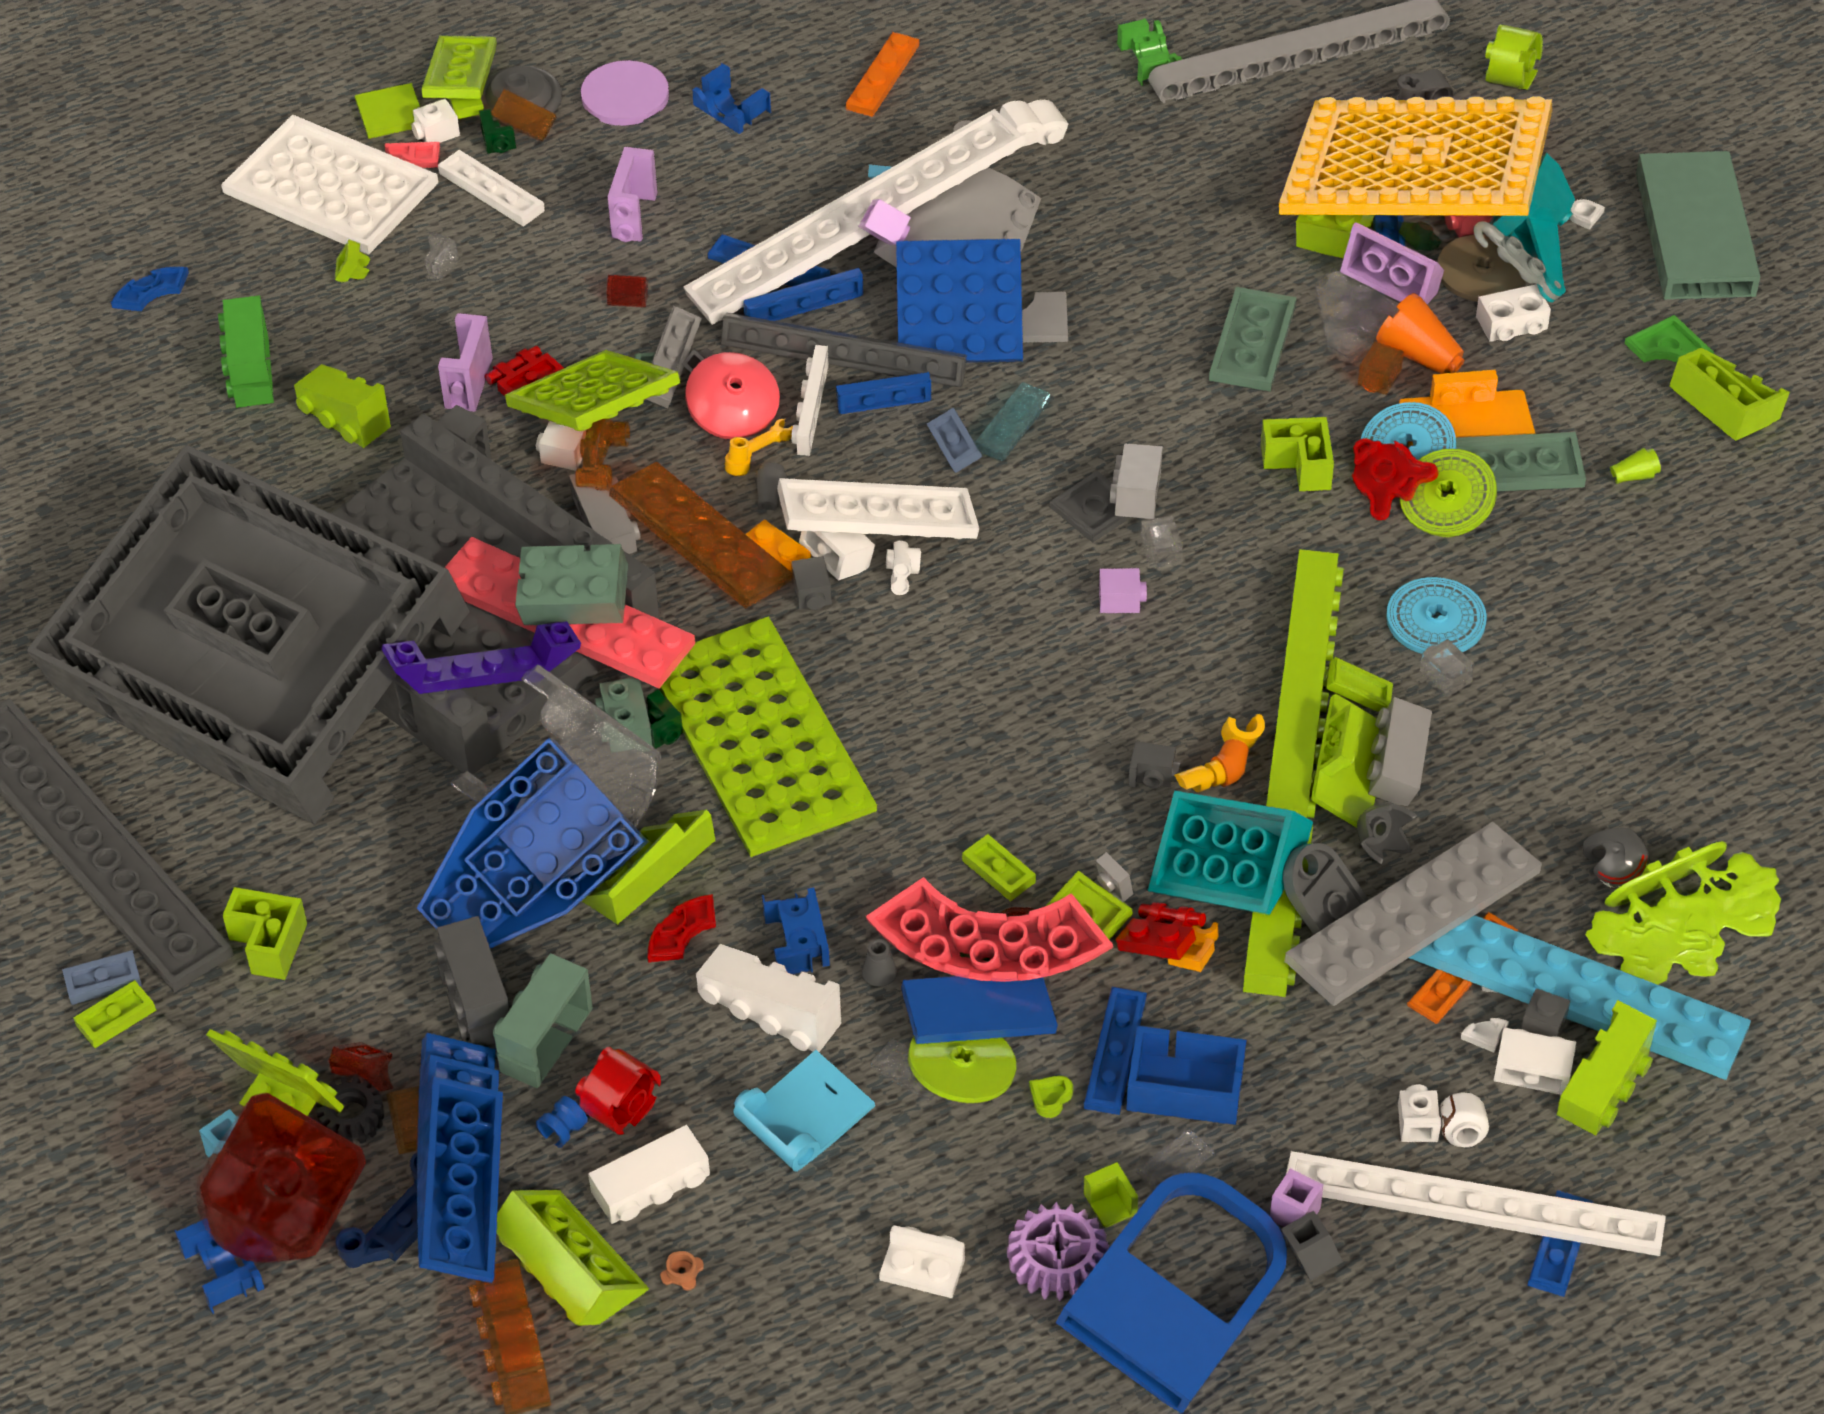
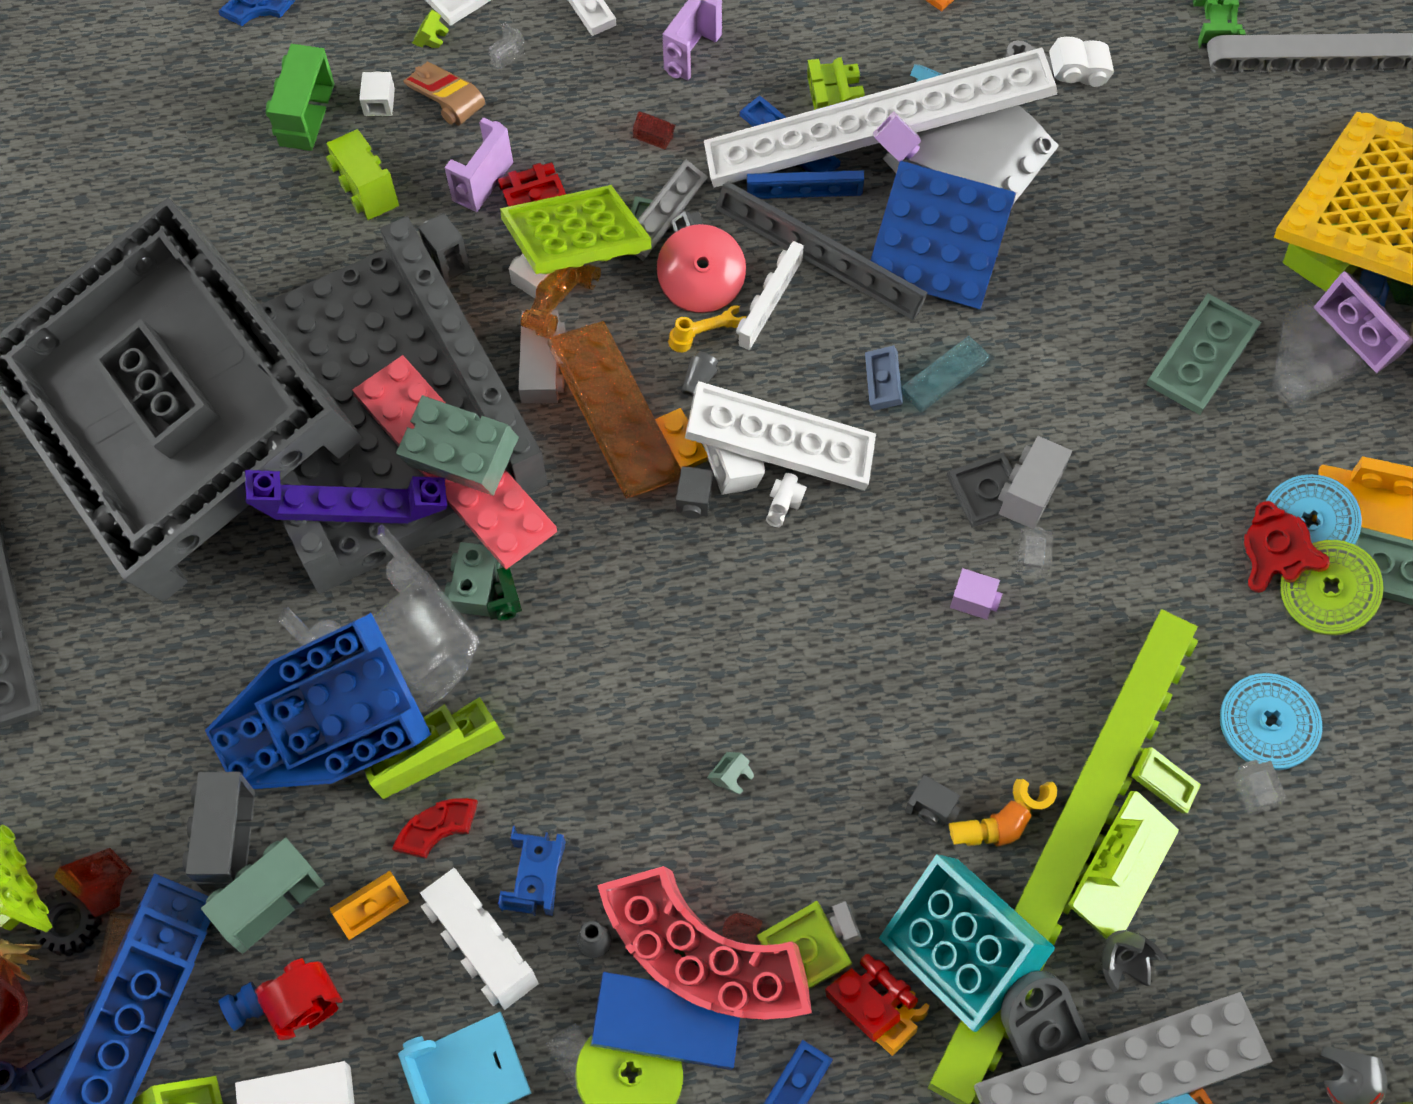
camera: 20 degrees right, 15 degrees up
lime brick [223,887,307,980] -> none
lime piece [659,616,877,857] -> none
blue tile [836,372,931,414] -> none
lime plate [962,834,1036,902] -> none
light grey tile [1022,292,1068,343] -> none
lime brick [1261,417,1334,491] -> none
clear orange brick [1358,341,1404,395] -> none
light grey brick [1367,697,1432,806] -> none
orange cone [1376,293,1465,374] -> none
none -> light orange plate [329,871,409,940]
none -> white brick [359,71,395,116]
none -> medium nougat door [403,61,485,126]
none -> sand green tile [707,752,754,794]
none -> lime hips [807,57,865,110]

